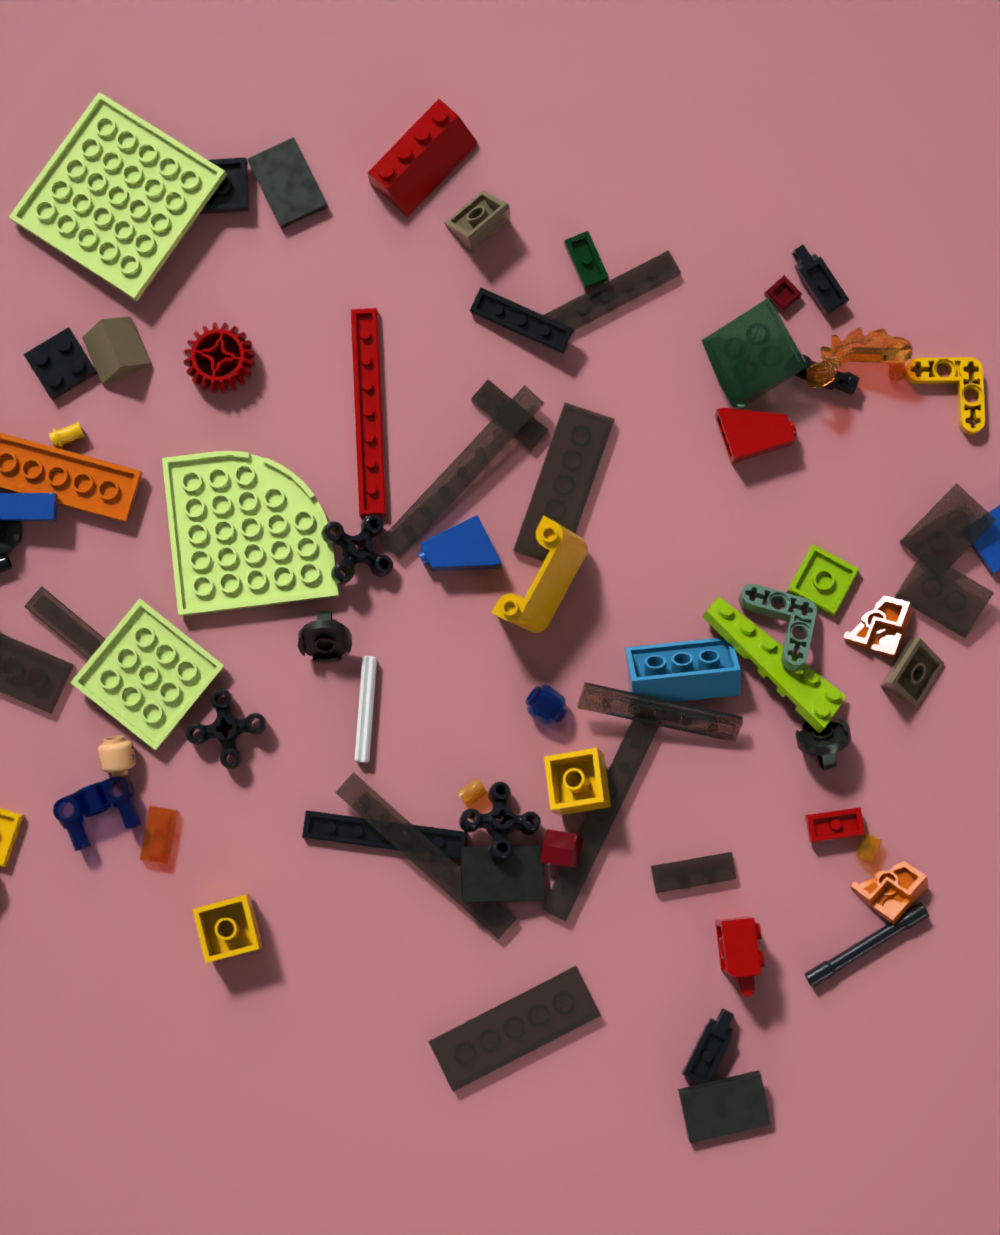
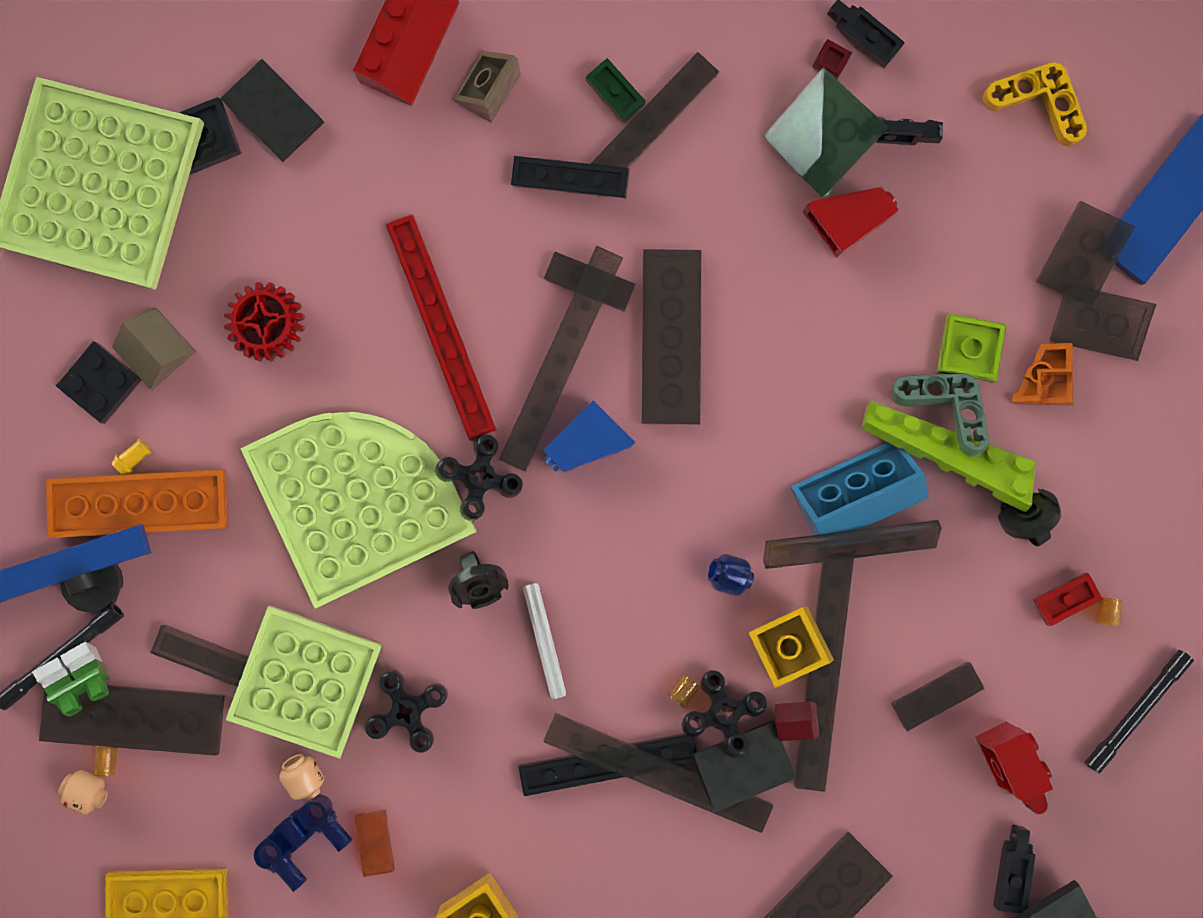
camera: 20 degrees left, 5 degrees up
yellow windscreen [491,516,588,633] -> none
clear orange animal [807,328,913,388] -> none
orange slope [850,861,928,925] -> none
dark tan slope [880,637,944,708] -> none

